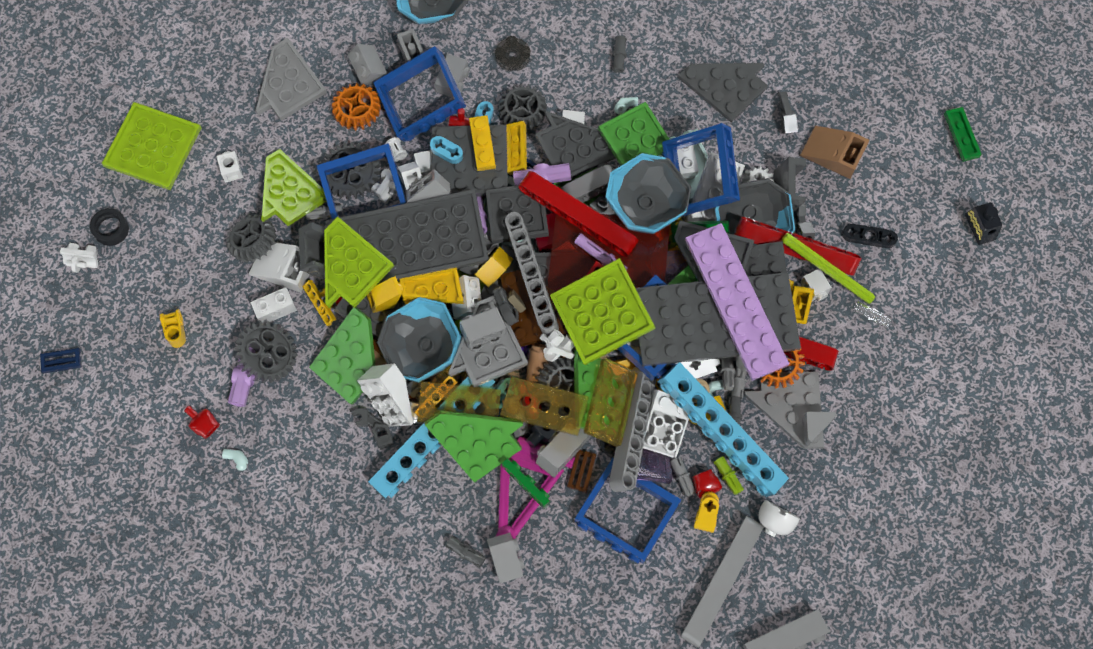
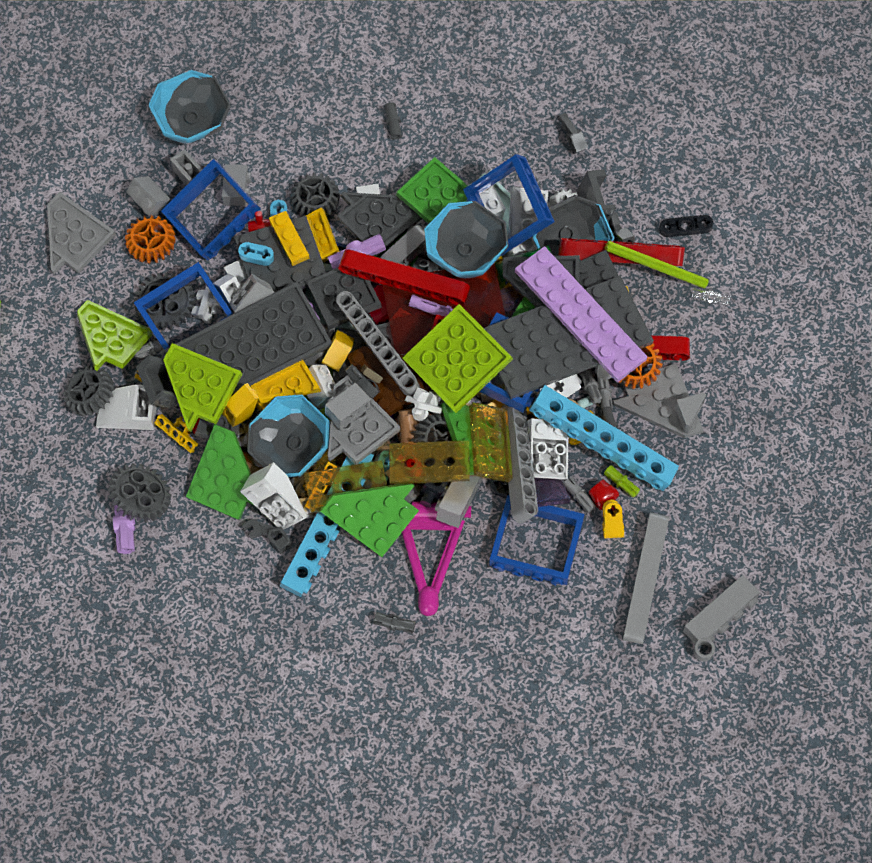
camera: 15 degrees left, 5 degrees down
yellow piece [160,309,186,348] -> none
red piece [184,406,220,439] -> none
white brick [217,151,243,183] -> none
light aqua arm [222,449,248,471] -> none
white brick [250,287,297,325] -> none
white bush [385,137,407,162] -> none
light grey brick [487,533,525,584] -> none
clear smoke plate [495,36,531,72] -> none
green plate [502,458,550,509] -> none
reddish brown tile [567,450,597,493] -> none
light aqua arm [614,97,638,114] -> none
dark grey wing [678,63,768,123] -> none
white cylinder [759,500,800,537] -> none
yellow slope [792,286,814,324] -> none
medium nougat slope [800,126,870,179] -> none
white brick [800,269,832,301] -> none
green plate [944,107,982,162] -> none
black torso [965,202,1002,245] -> none

